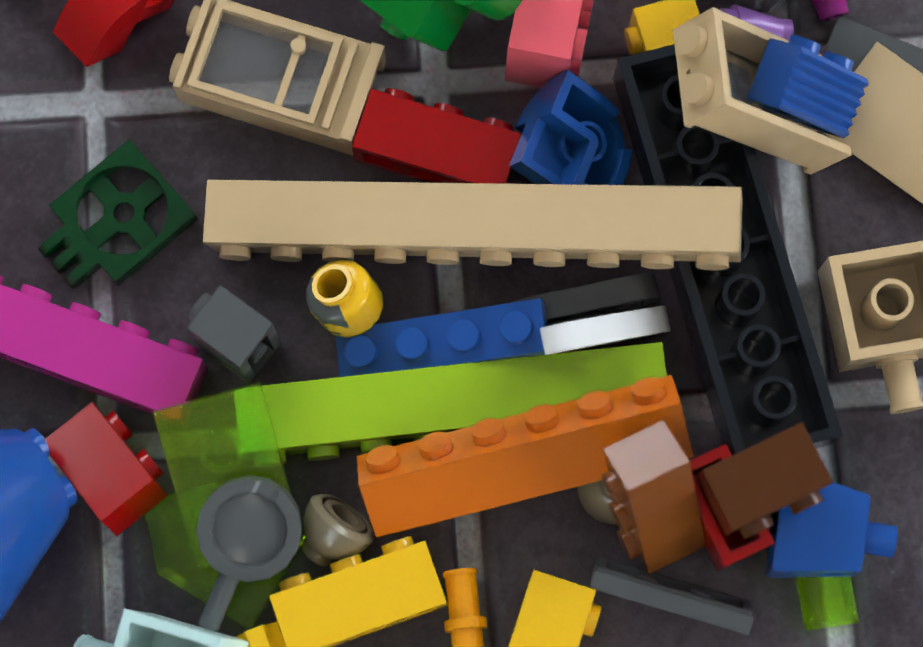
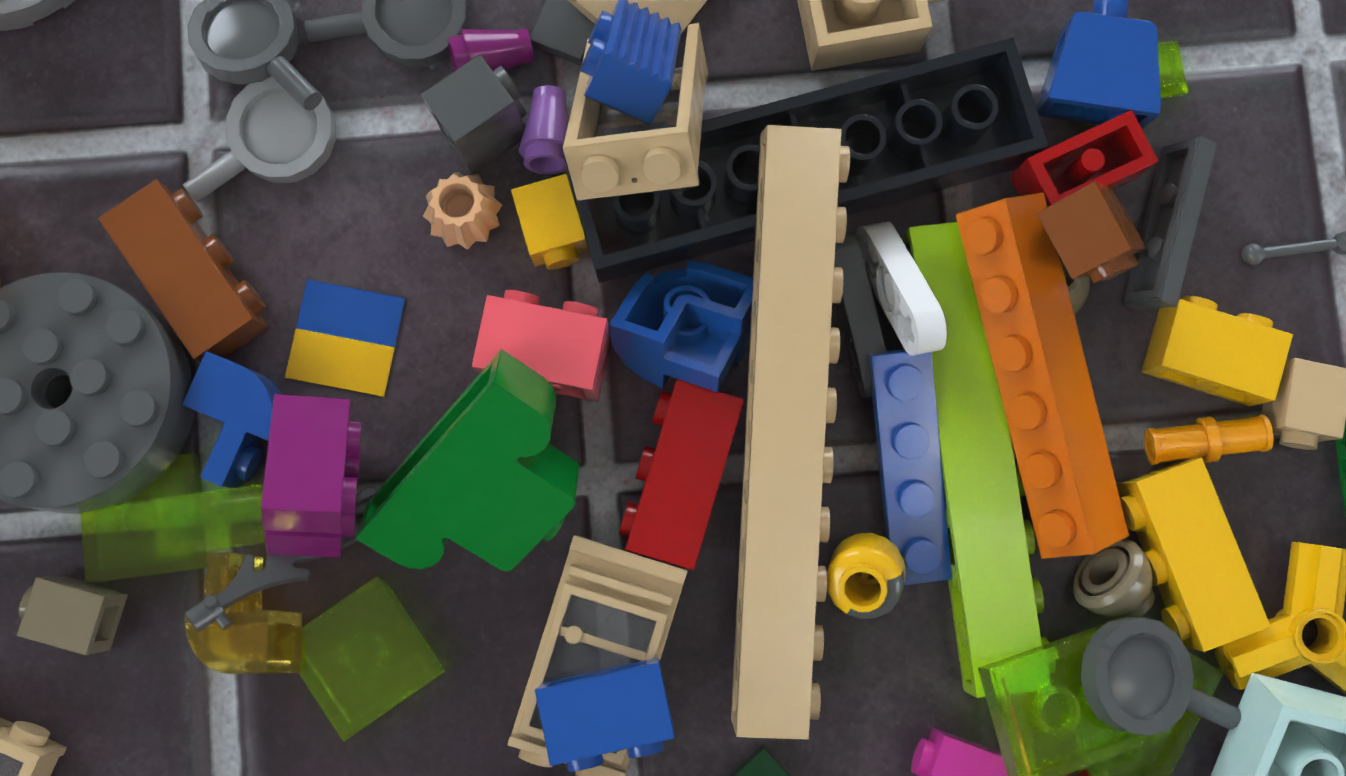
camera: 90 degrees left, 5 degrees up
dark grey brick [187,285,281,385] -> none
reddish brown brick [696,422,834,539] -> none
none -> blue brick [535,657,674,772]

